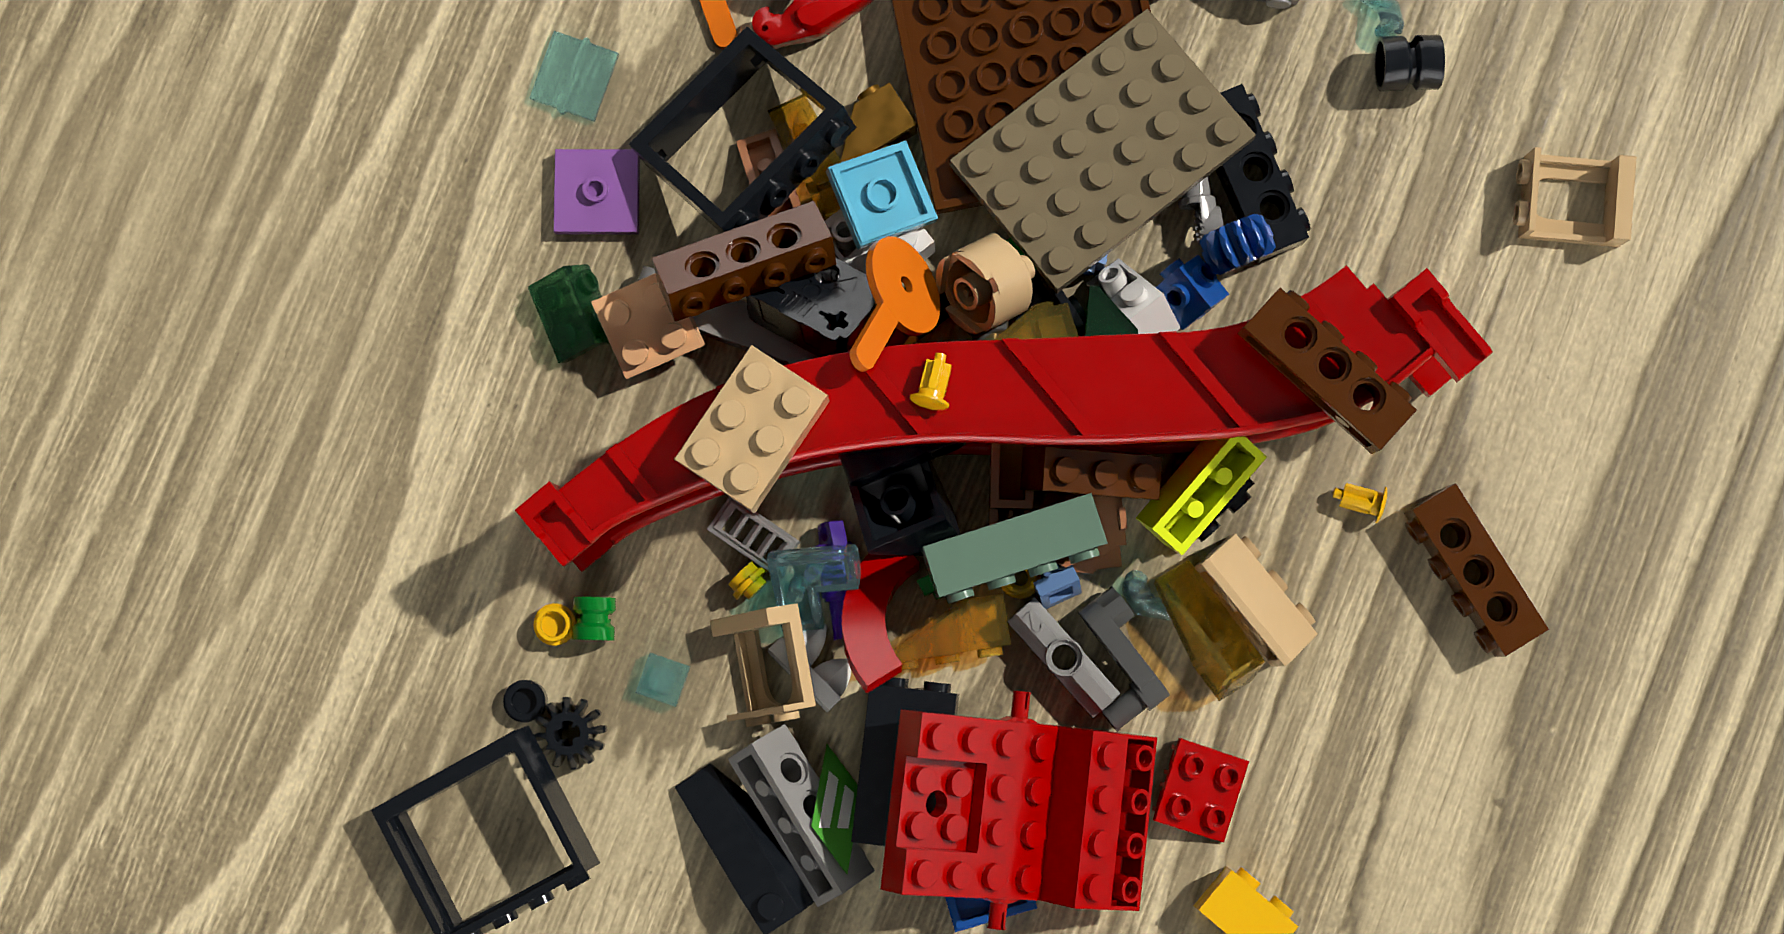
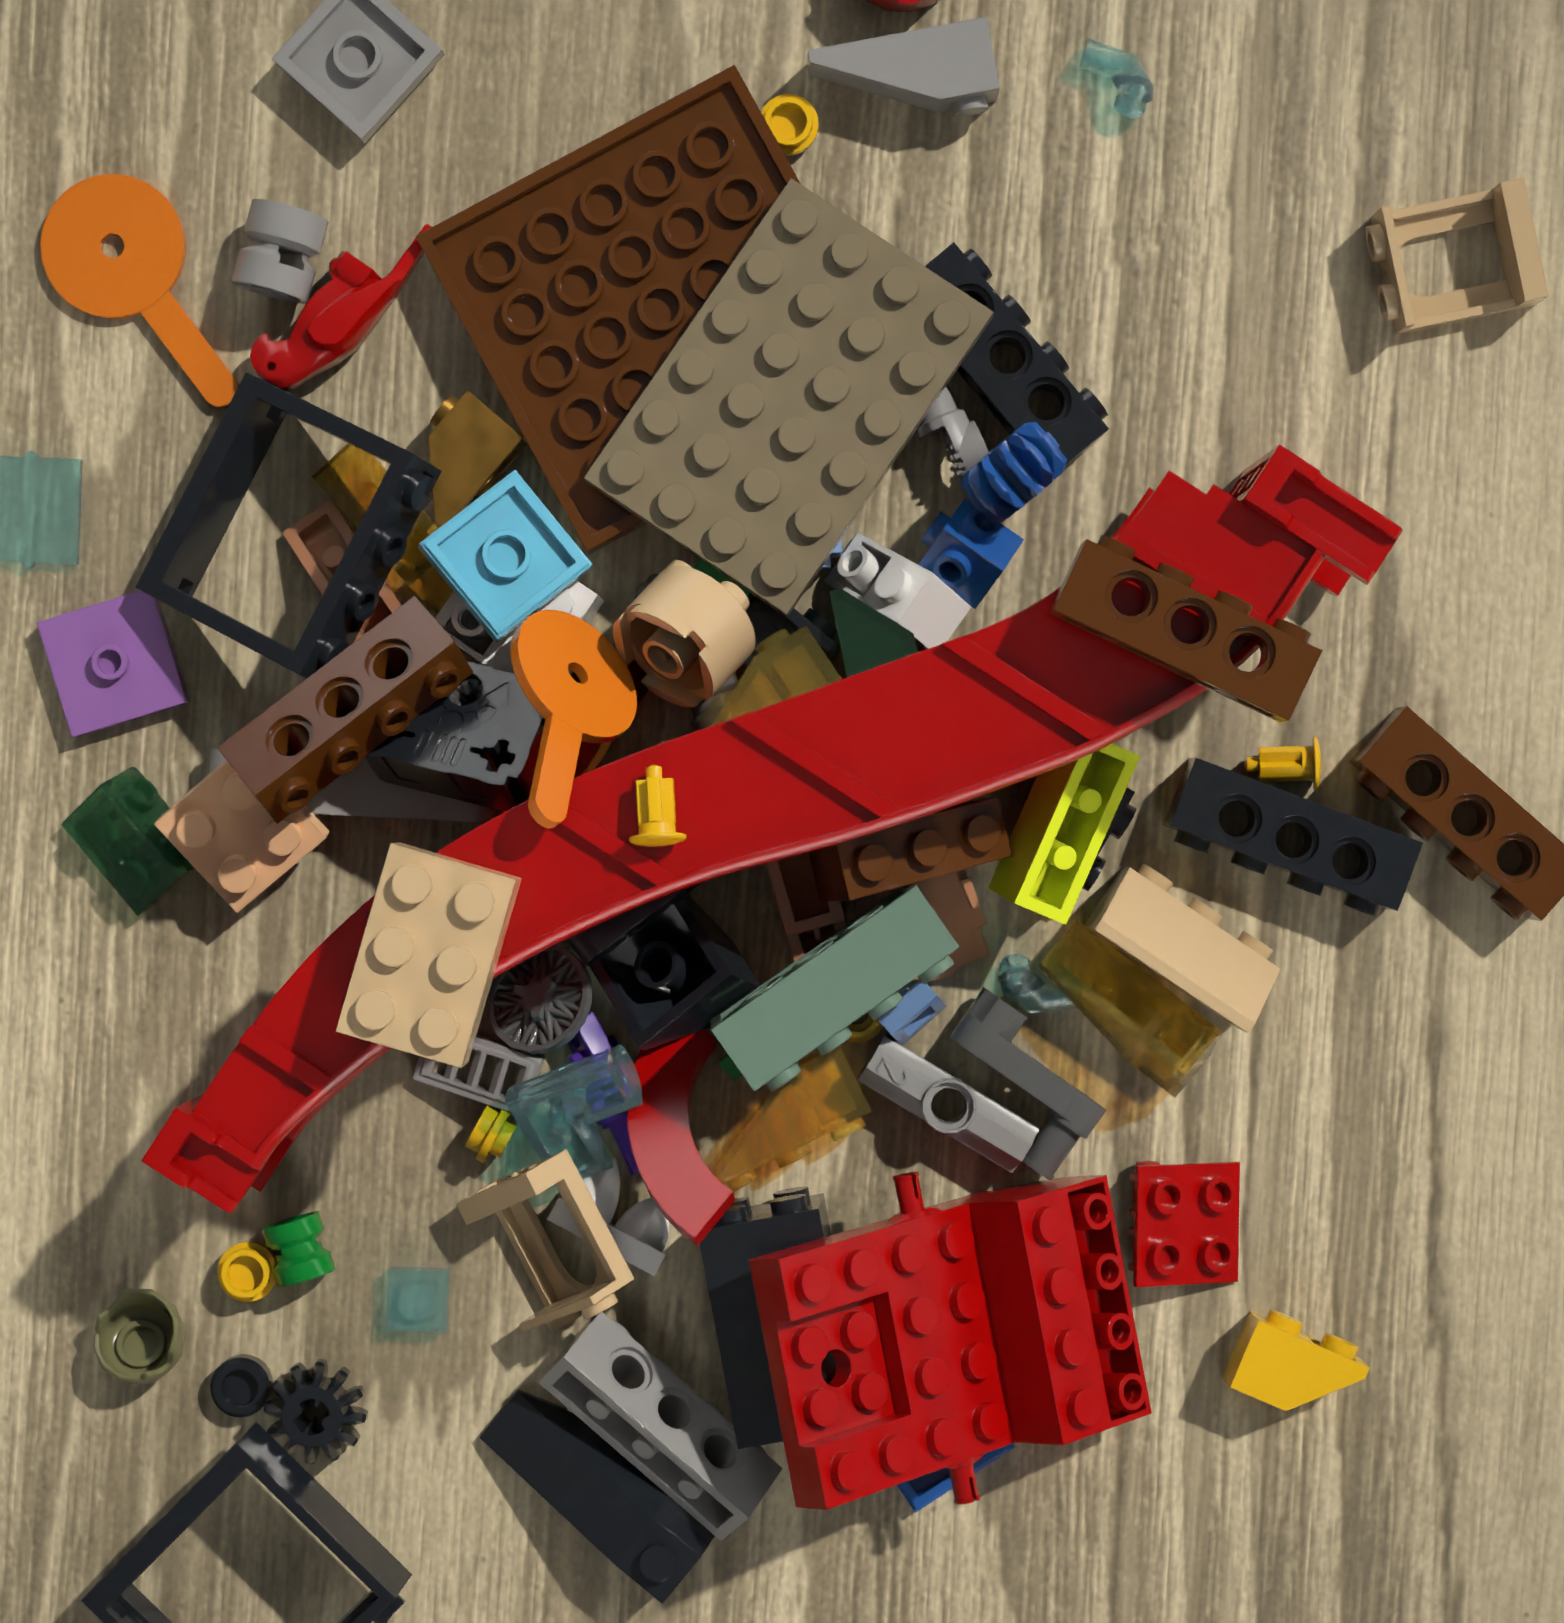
camera: 25 degrees left, 5 degrees up
bright green sticker [811,744,858,874] -> none
black wheel [1374,34,1445,92] -> none
none -> olive hair [94,1289,186,1384]
none -> dark grey wheel [488,945,592,1055]
none -> black brick [1164,758,1423,917]

